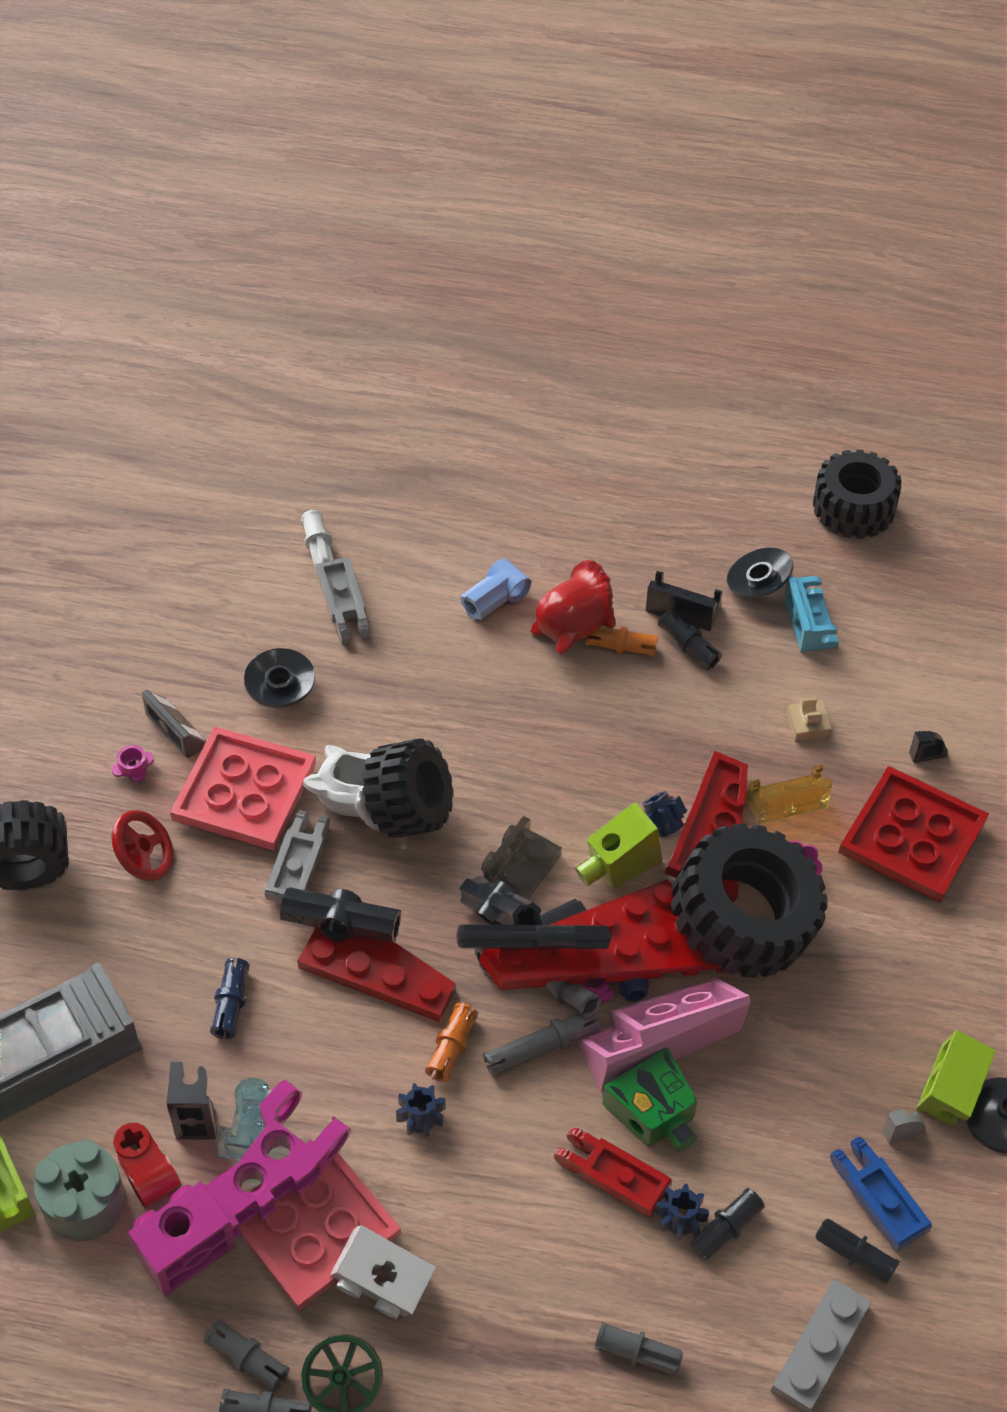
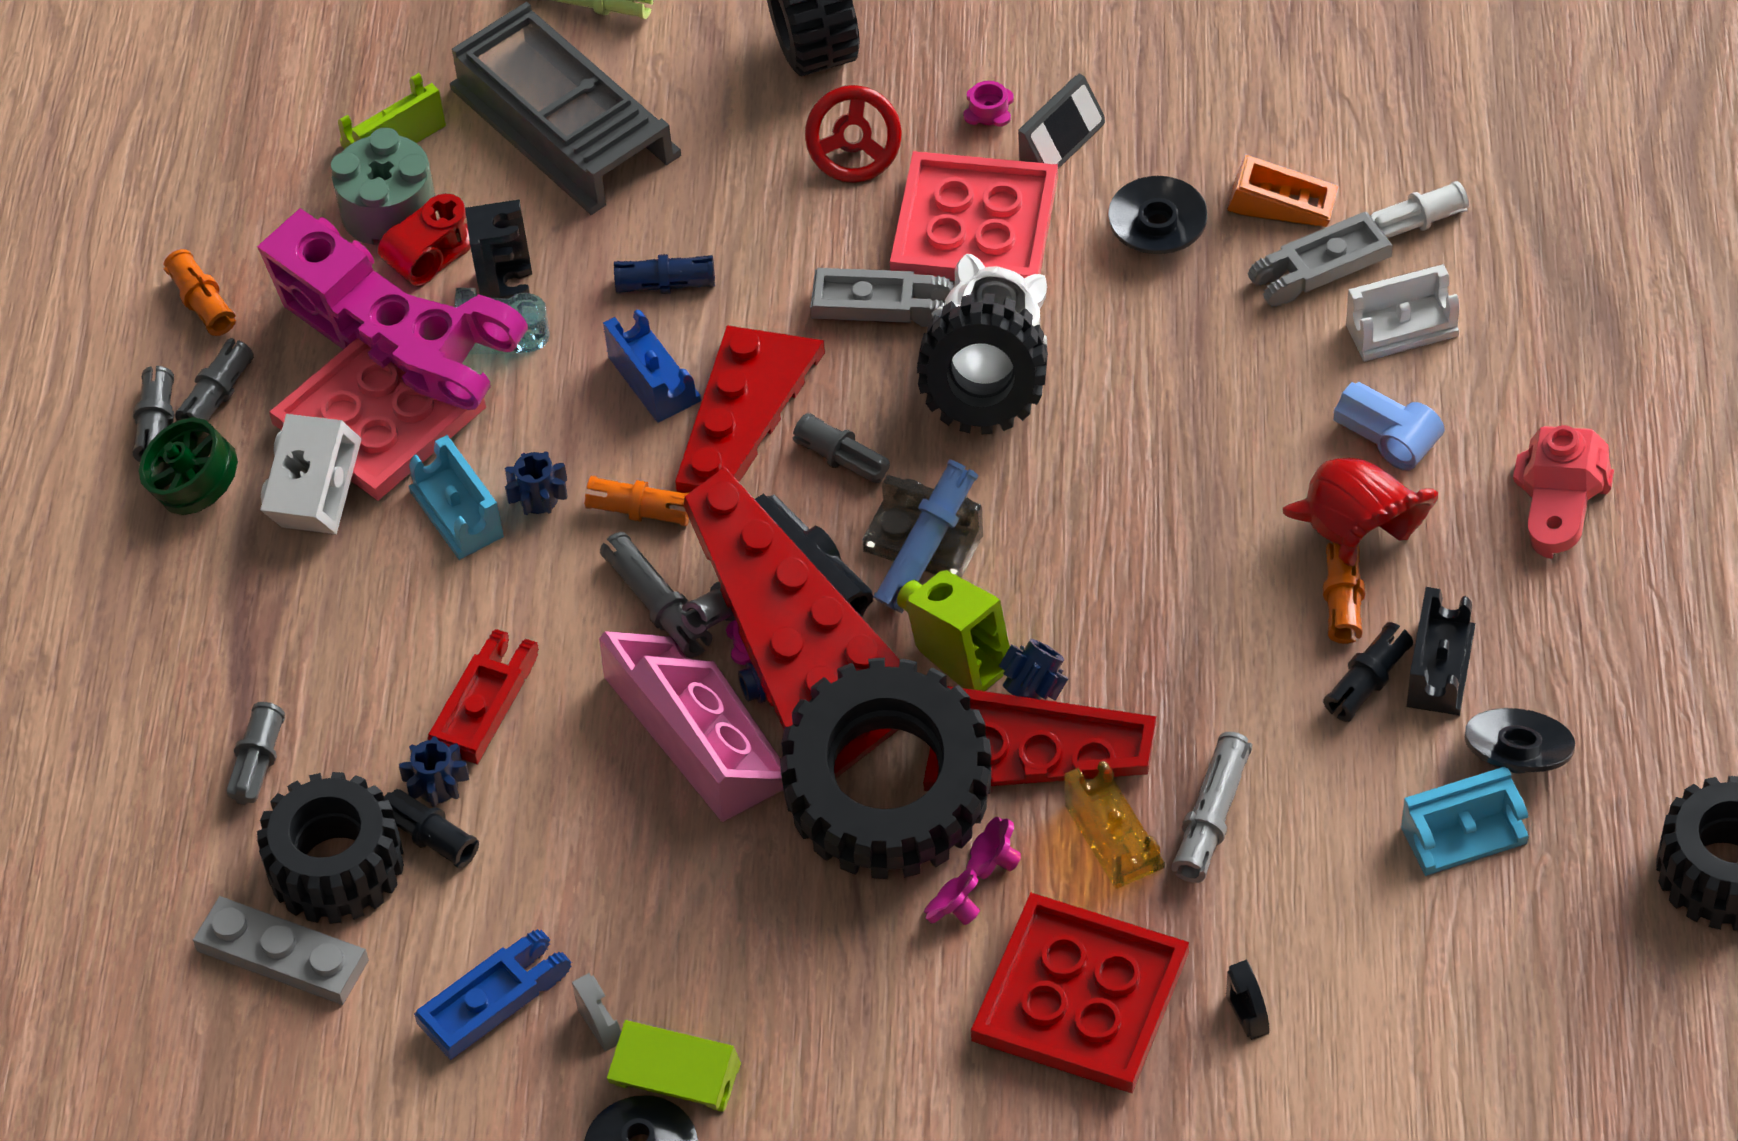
camera: 85 degrees right, 0 degrees up
black piece [280,887,401,943] -> none
black axle [456,924,611,949] -> none
black piece [459,876,542,925] -> none
green torso [602,1047,697,1152] -> none
tan tile [787,696,832,742] -> none
black axle [815,1218,900,1285] -> none
none -> orange pin [163,249,236,336]
none -> black tyre [257,772,404,924]
none -> medium azure hinge [409,435,504,560]
none -> blue hinge [603,310,701,423]
none -> dark grey axle [793,413,890,483]
none -> medium blue pin [873,459,979,613]
none -> dark pink plant [924,868,980,925]
none -> light grey pin [1171,732,1252,883]
none -> orange slope [1227,155,1338,227]
none -> white hinge [1346,264,1459,362]
none -> coral piece [1513,425,1614,559]

